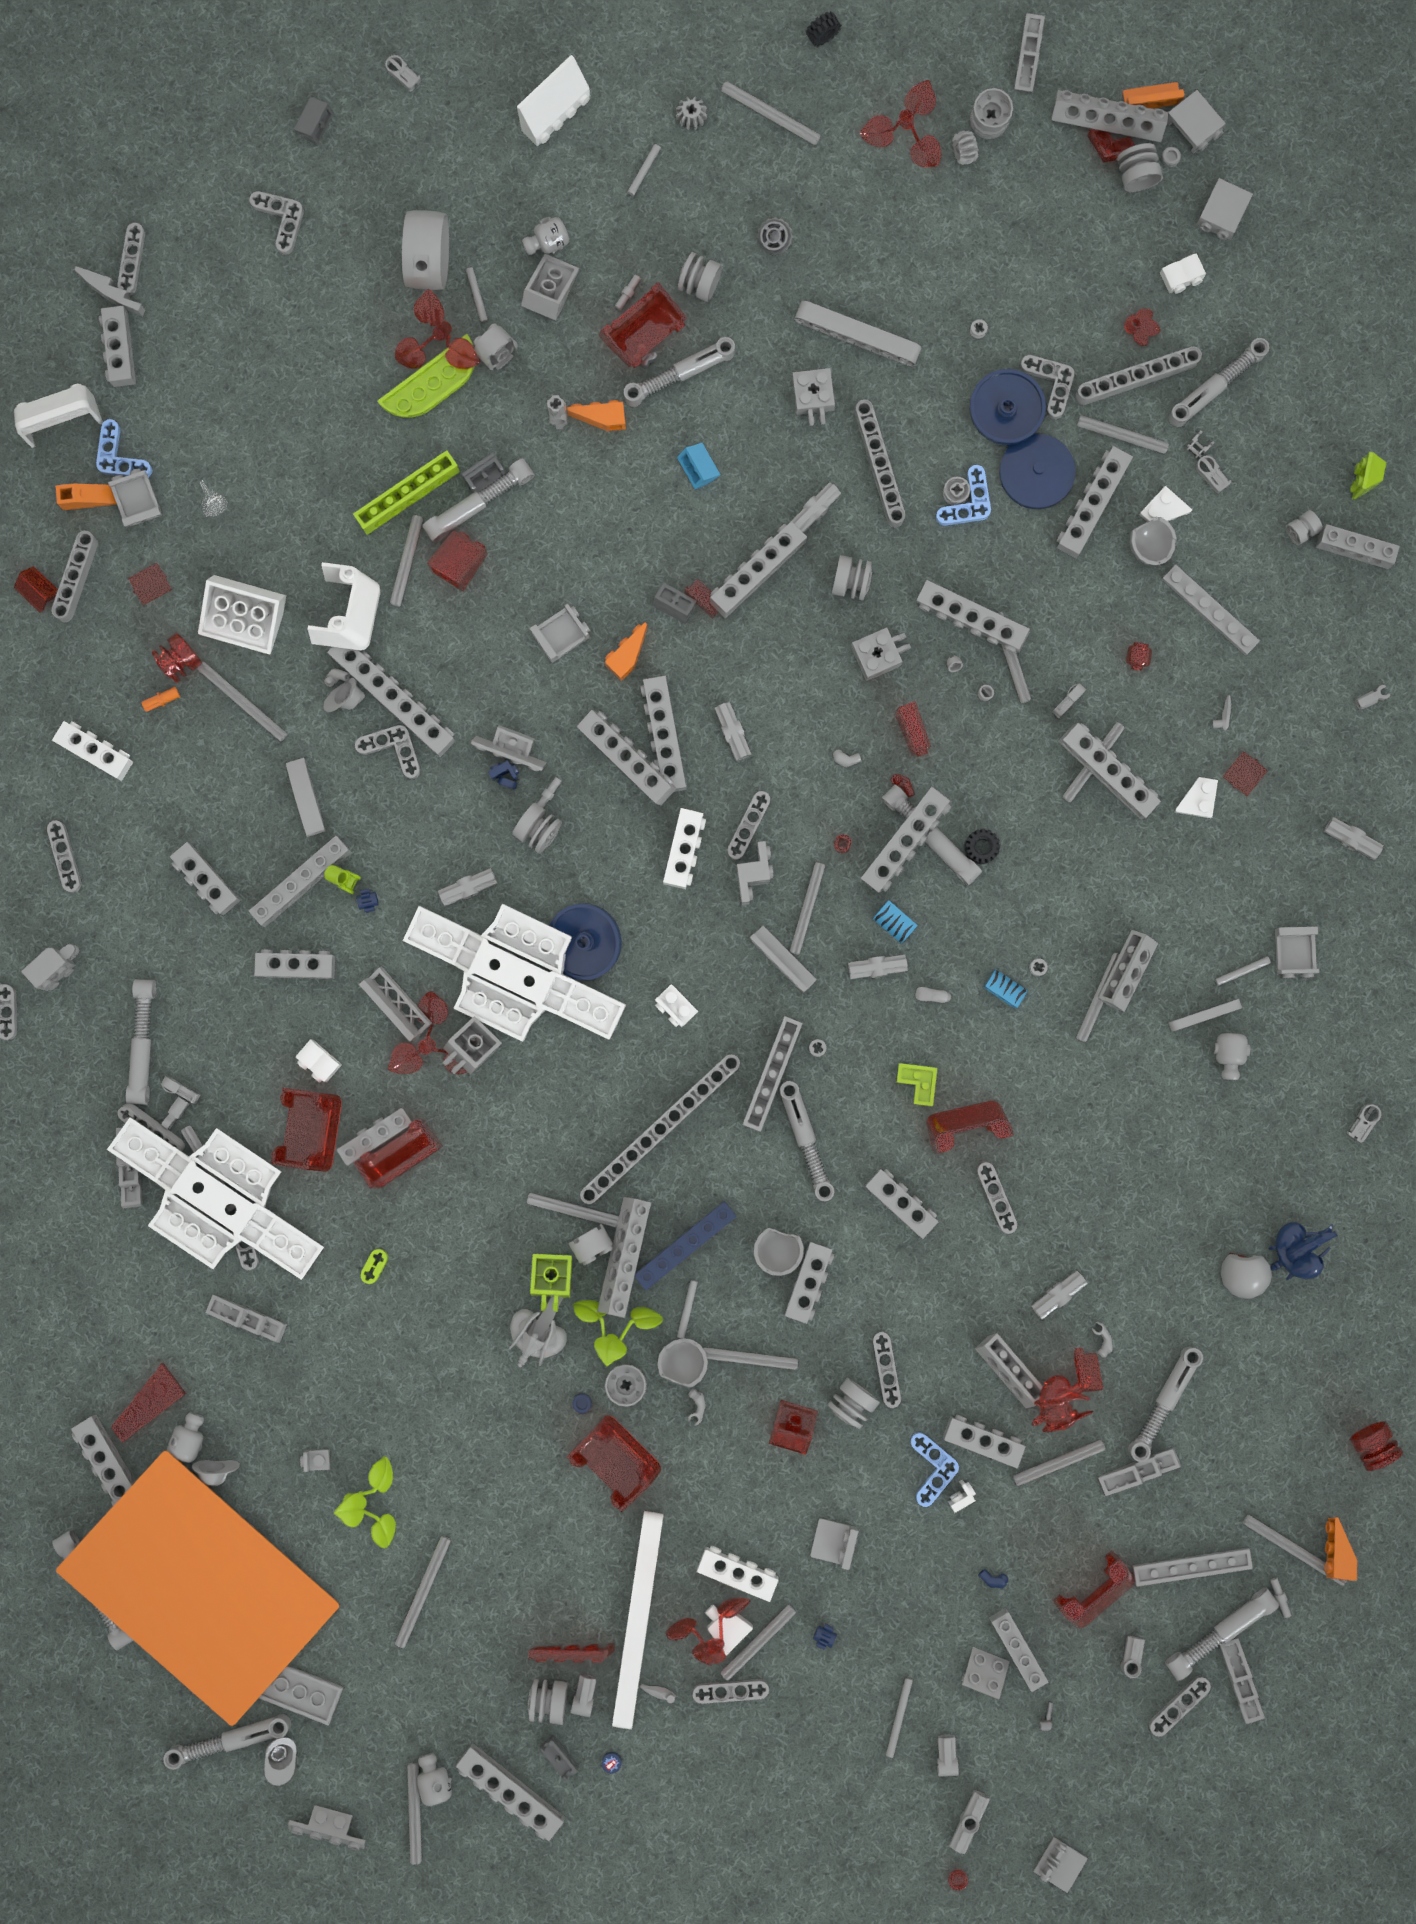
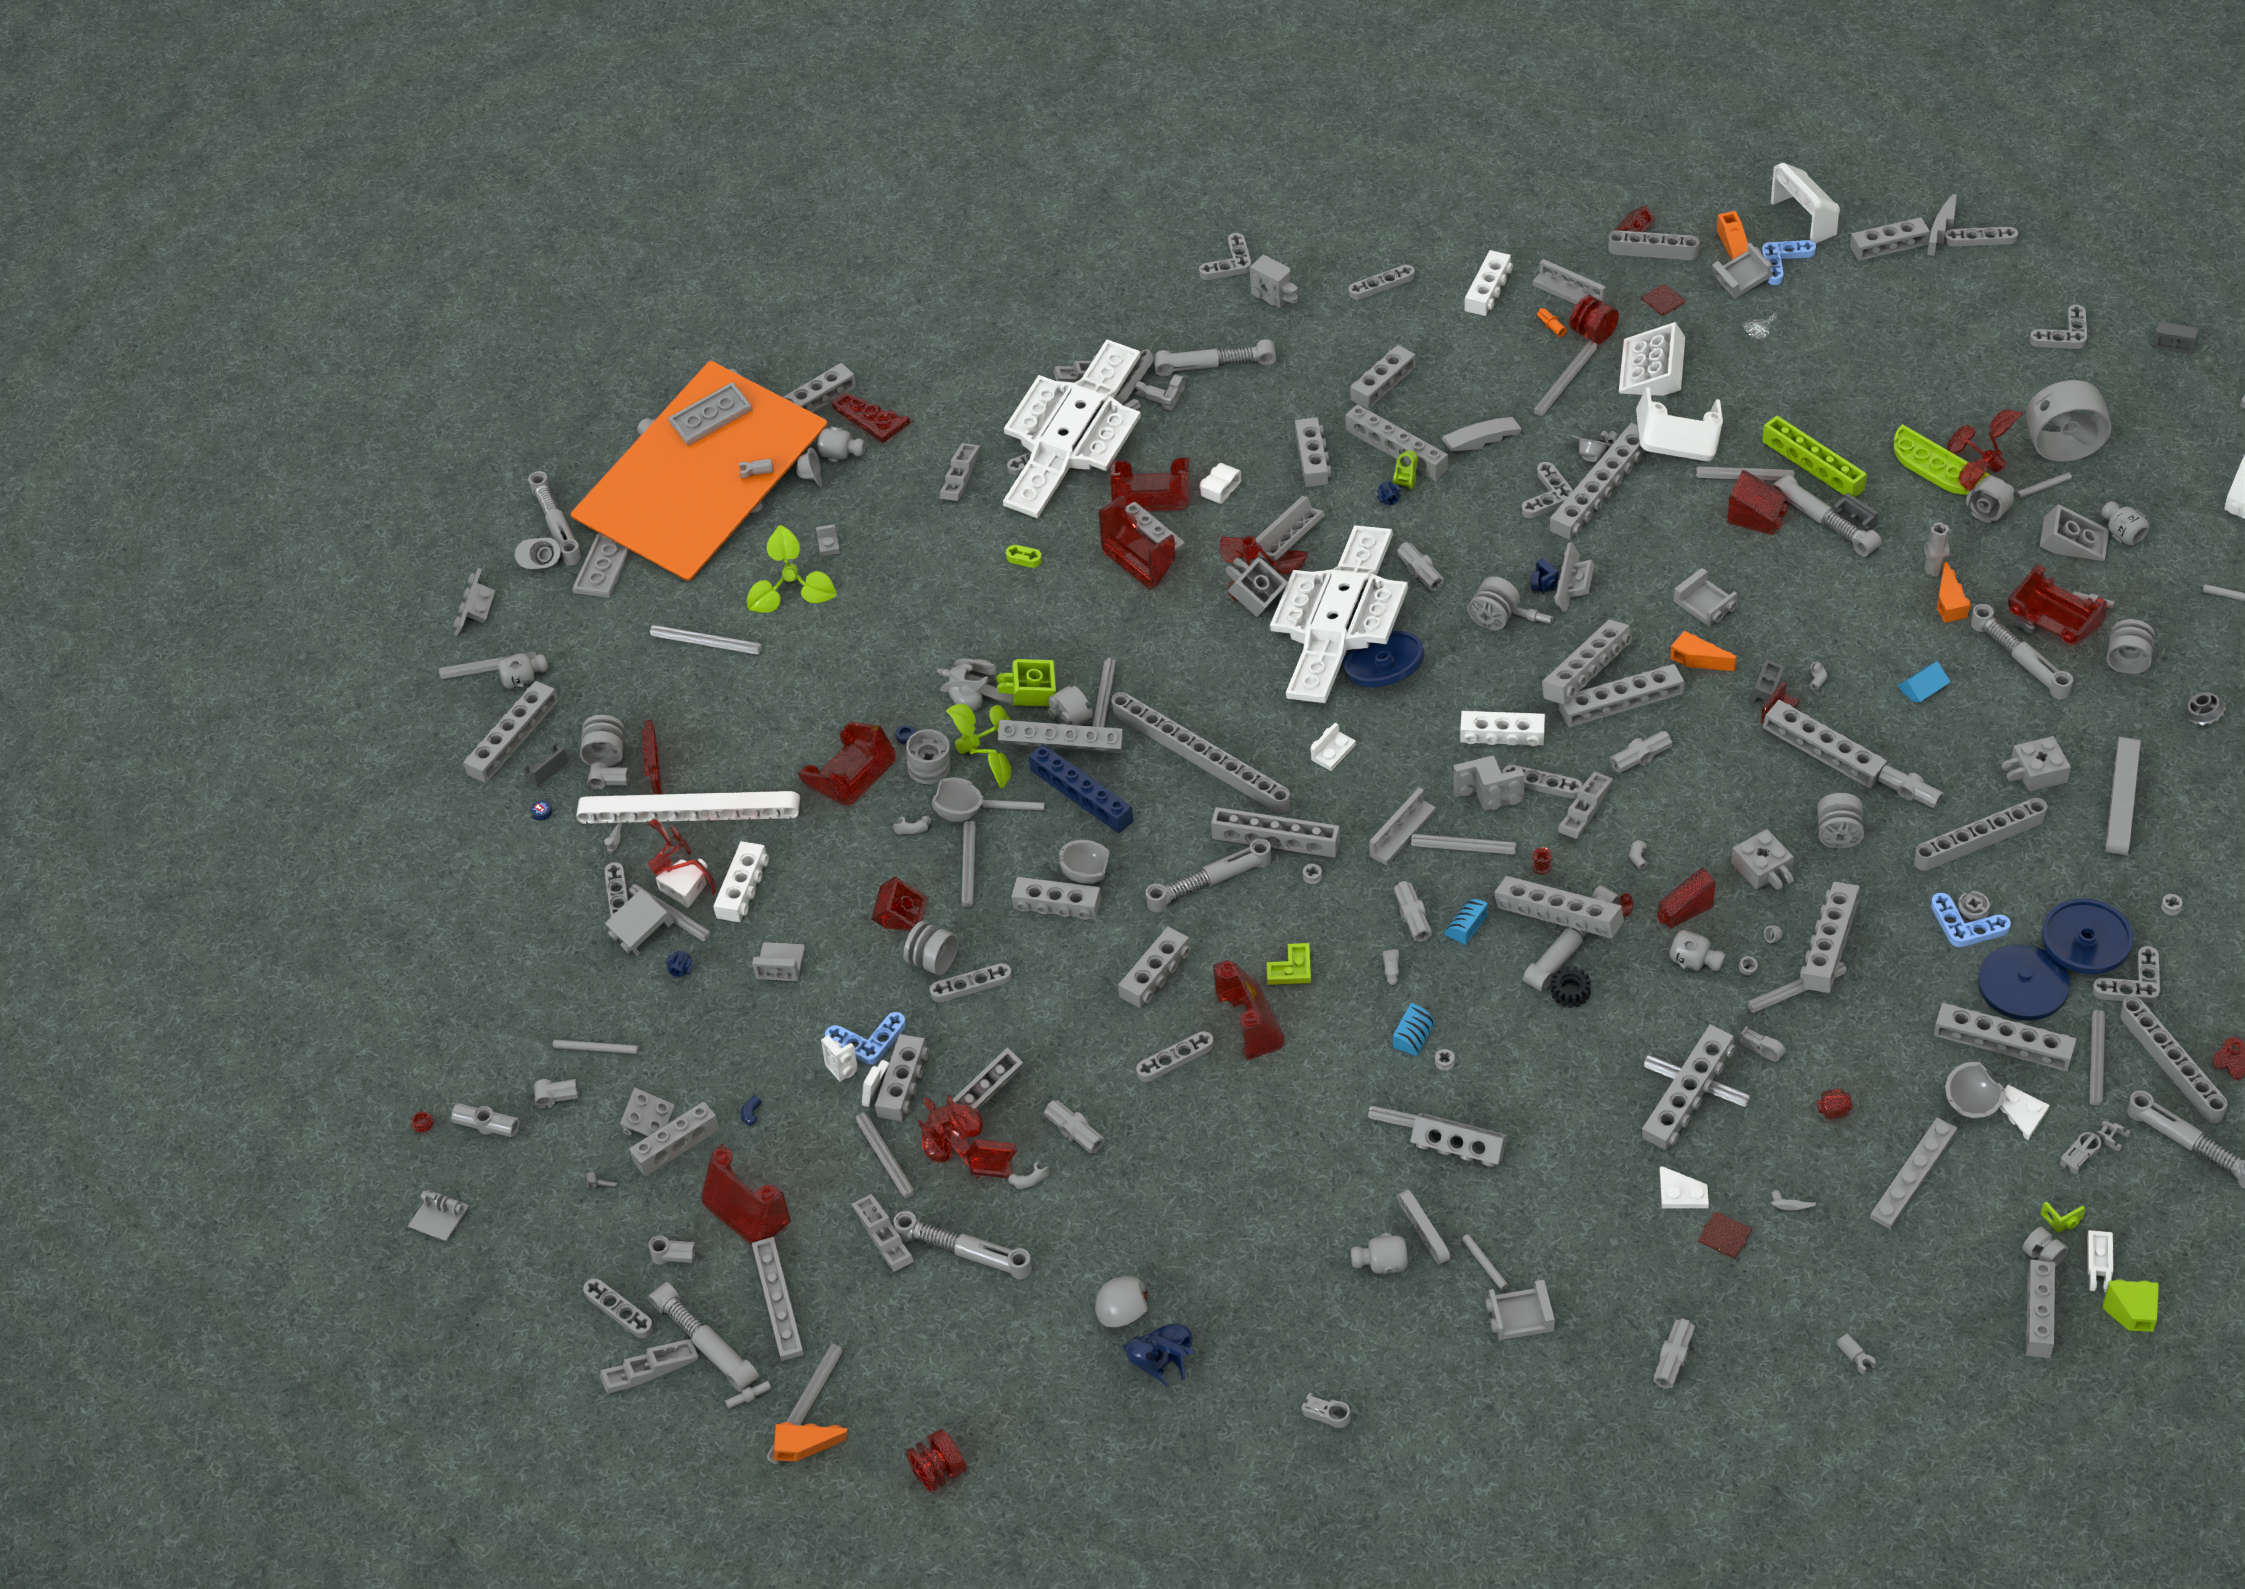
camera: 85 degrees right, 35 degrees down
none -> light grey panel [605,888,674,956]
none -> light grey tile [668,382,753,446]
none -> light grey bar [739,459,773,478]
none -> white tile [862,1060,889,1107]
none -> light grey fence [1532,259,1606,313]
none -> light grey slope [1558,772,1613,839]
none -> light grey piece [1669,930,1726,971]
none -> light grey arm [1809,662,1827,691]
none -> lime bracket [2041,1202,2086,1233]
none -> white hinge [2087,1230,2113,1292]

